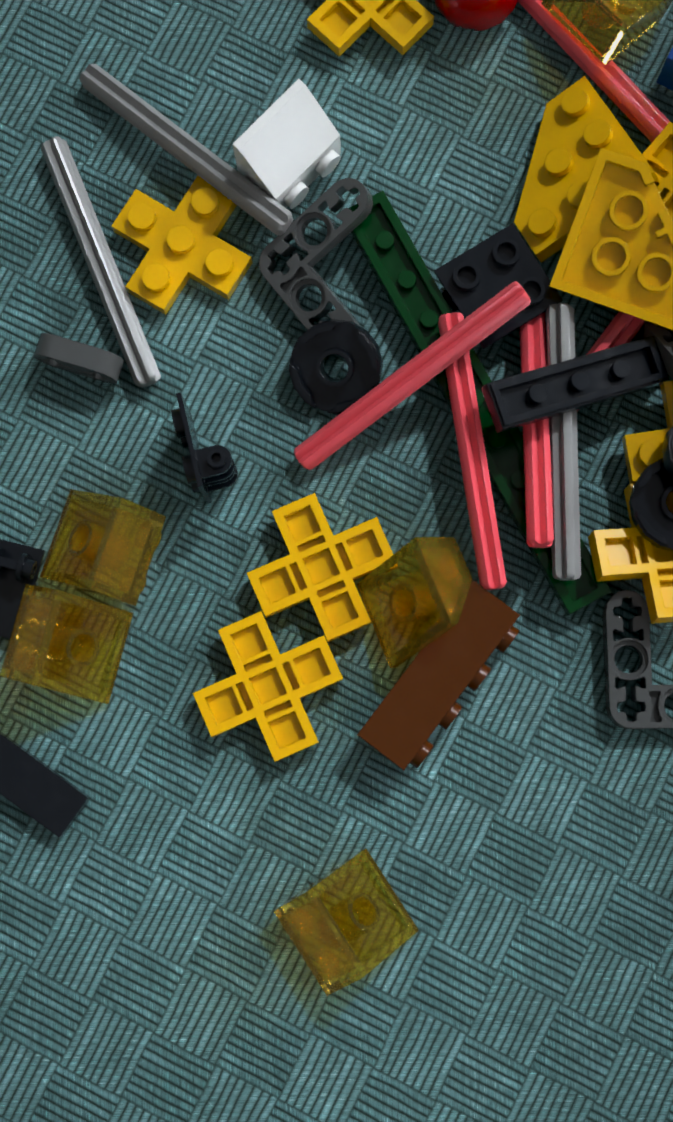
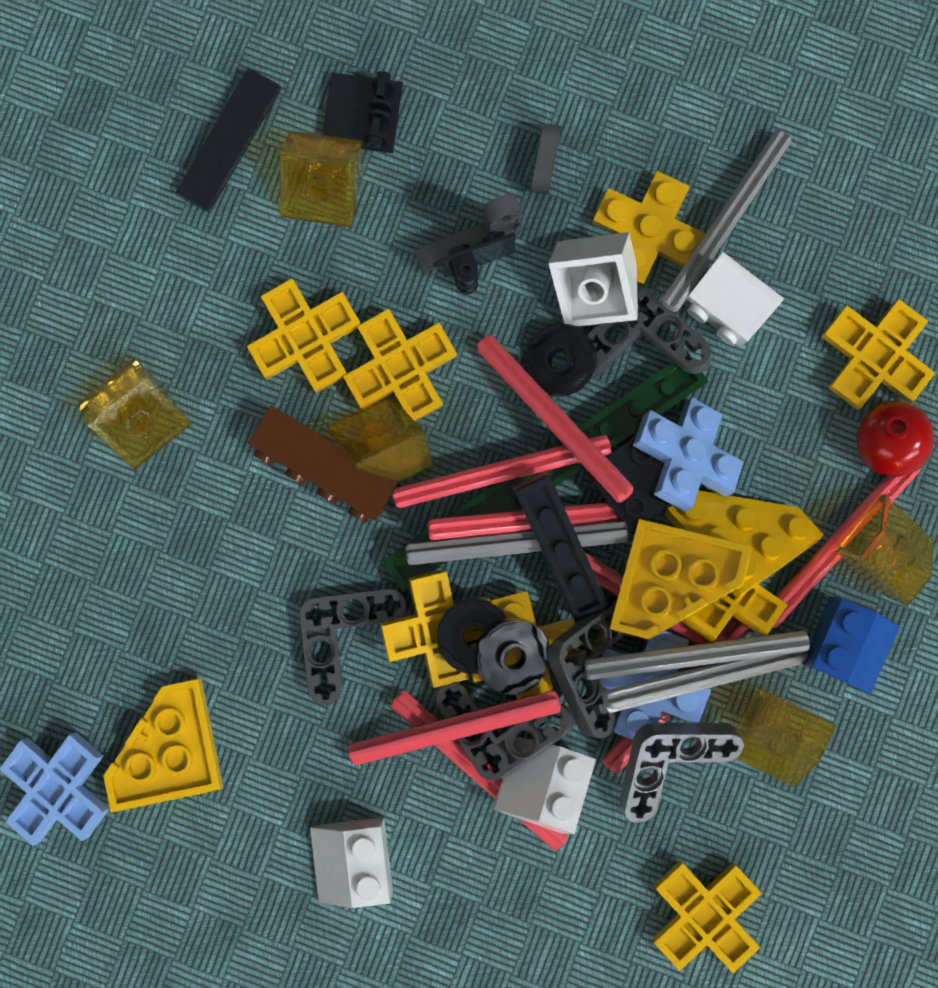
camera: 85 degrees right, 5 degrees up
clear yellow slope [40,489,166,606] -> none
light grey axle [41,136,161,388] -> none
none -> dark grey beam [415,193,523,271]
none -> white slope [548,232,638,326]
none -> light blue plate [633,397,744,512]

